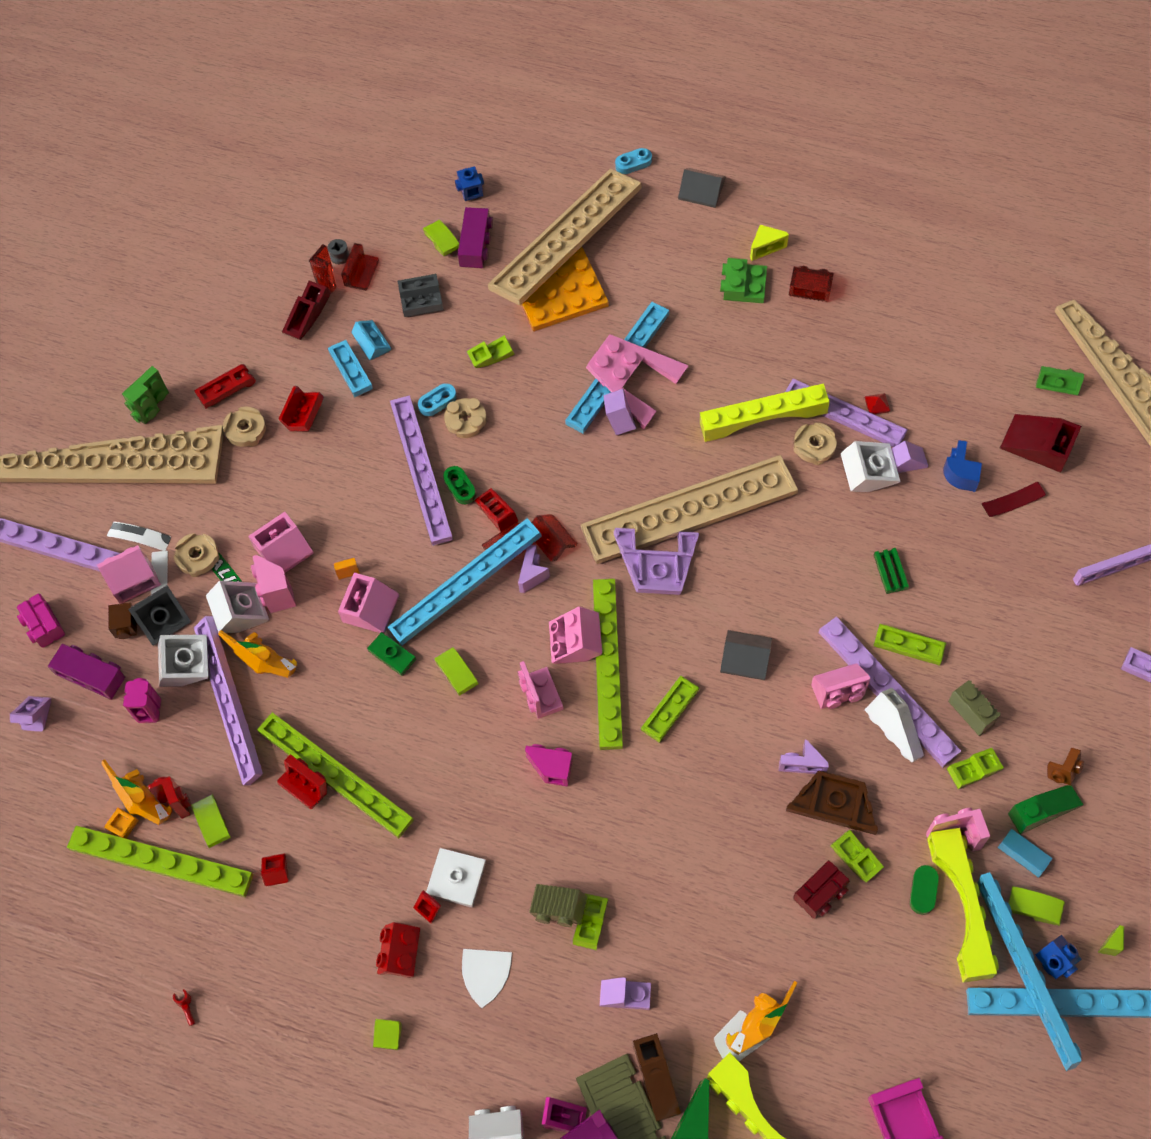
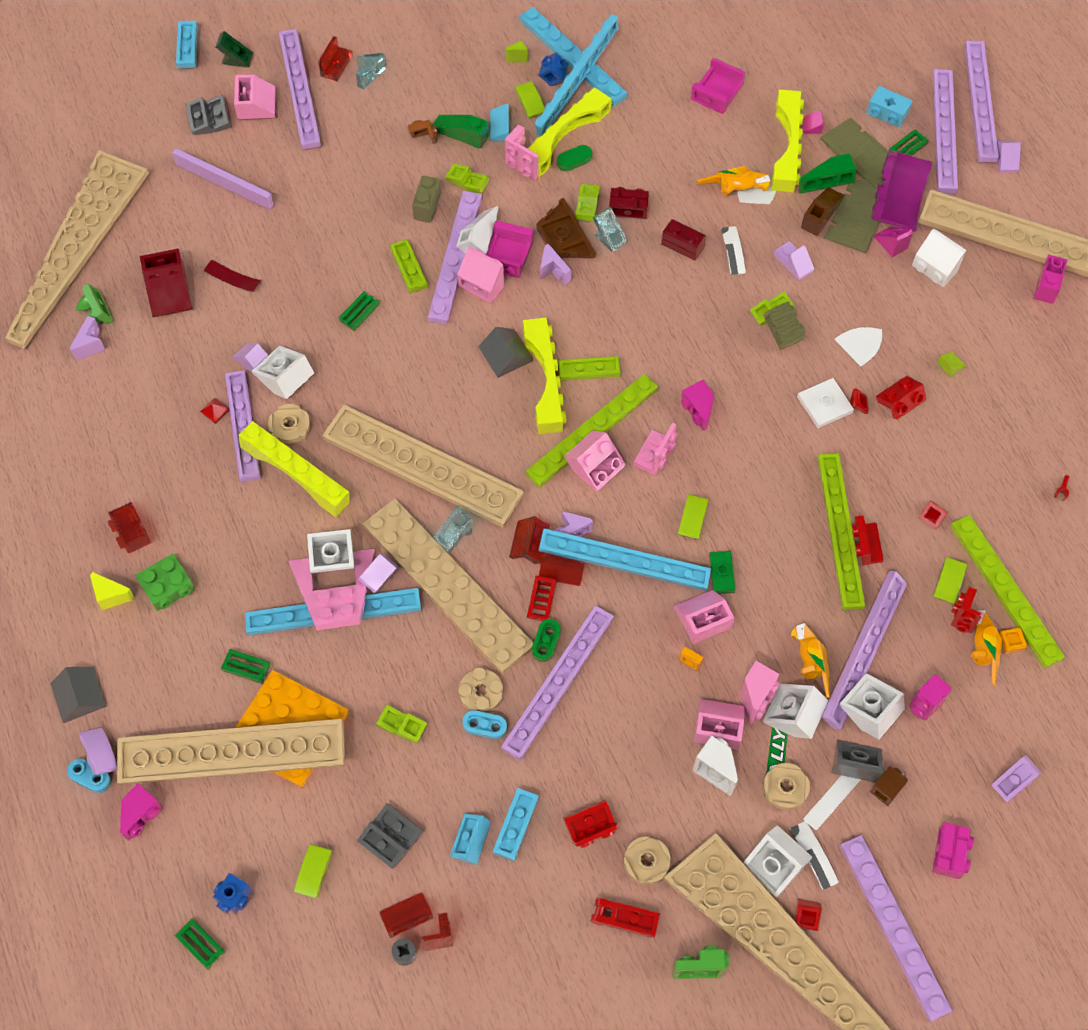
camera: 135 degrees left, 0 degrees up
magenta brick [48,644,126,700] -> none
bright pink slope [97,545,161,604] -> none
dark red slope [282,280,331,340] -> none
magenta brick [458,207,493,268] -> none
lavender wing [614,528,699,595] -> none
blue brick [943,440,982,492] -> none
none -> lavender slope [70,316,105,360]
none -> lavender slope [79,728,117,775]
none -> dark pink slope [120,783,162,841]
none -> green tile [174,918,225,970]
none -> green tile [221,649,271,684]
none -> white slope [307,529,354,573]
none -> tan plate [362,499,533,675]
none -> clear light blue slope [433,506,473,552]
none -> dark pink panel [486,220,533,278]
none -> neon yellow arch [523,317,566,434]
none -> clear light blue slope [593,207,628,252]
none -> dark red brick [661,219,706,261]
none -> white slope [693,736,738,797]
none -> white sticker [721,226,746,275]
none -> white slope [743,825,813,898]
none -> red slope [795,899,822,931]

